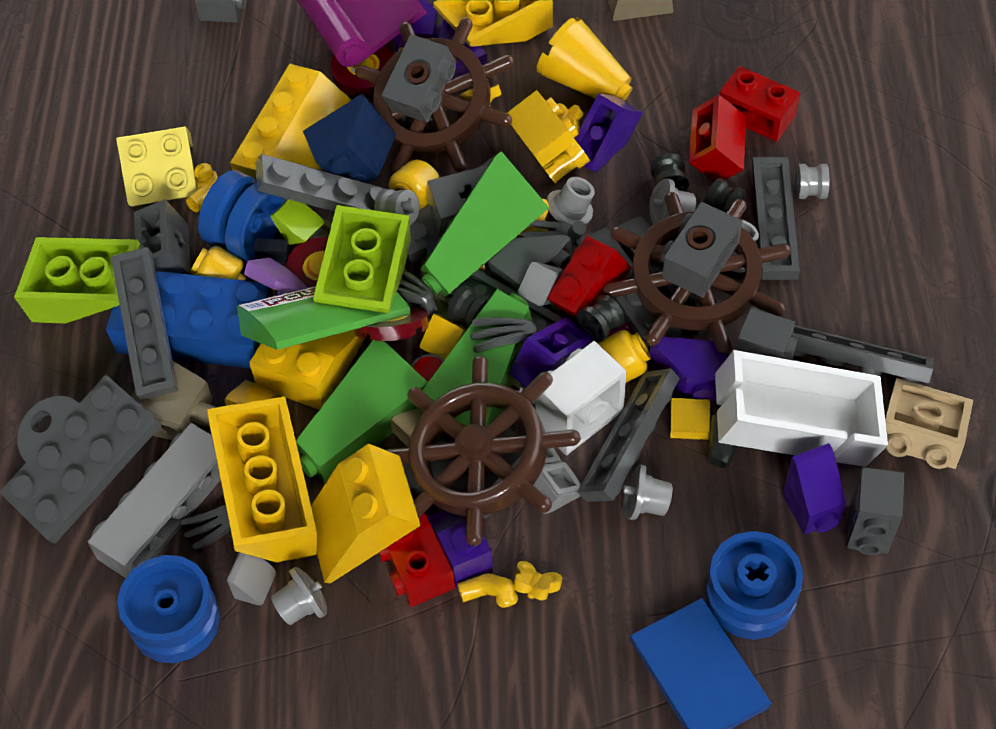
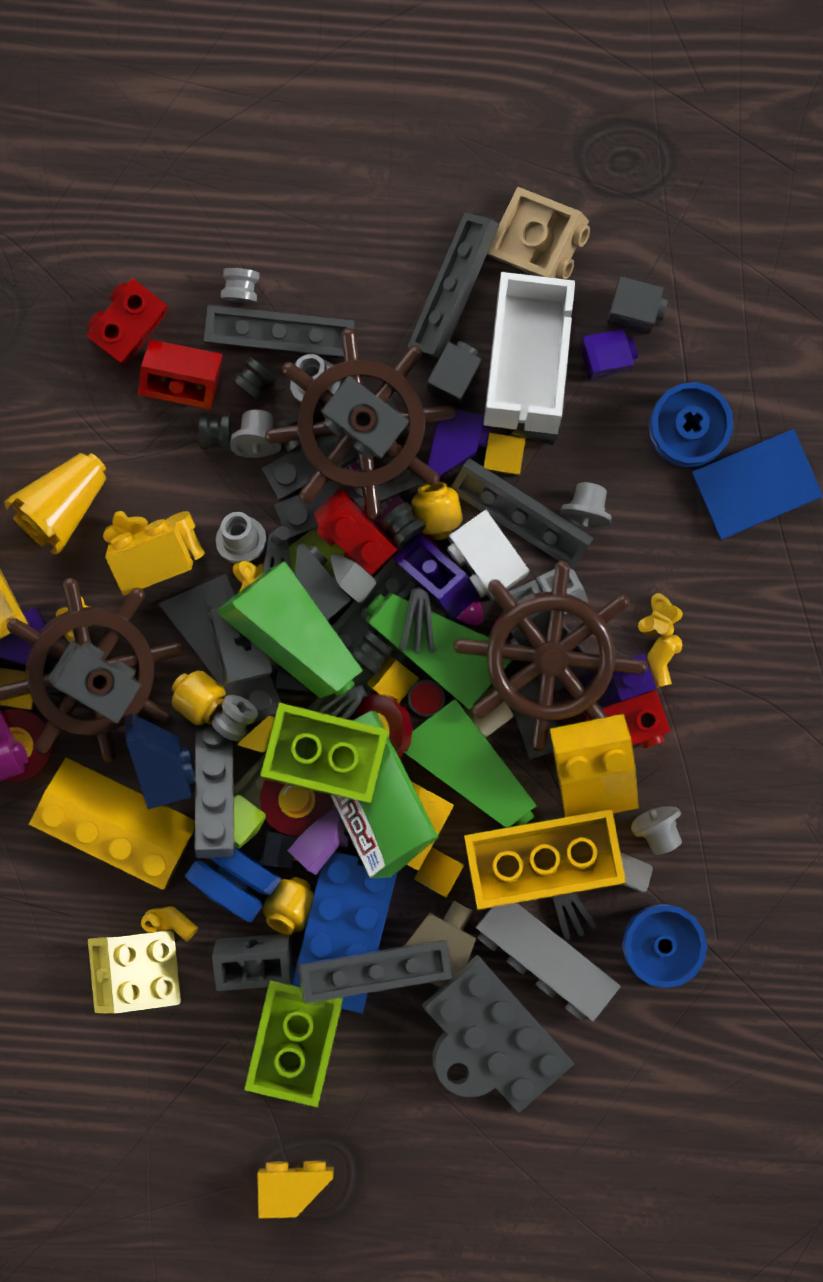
camera: 85 degrees left, 30 degrees up
dark purple slope [575,93,643,172] -> none

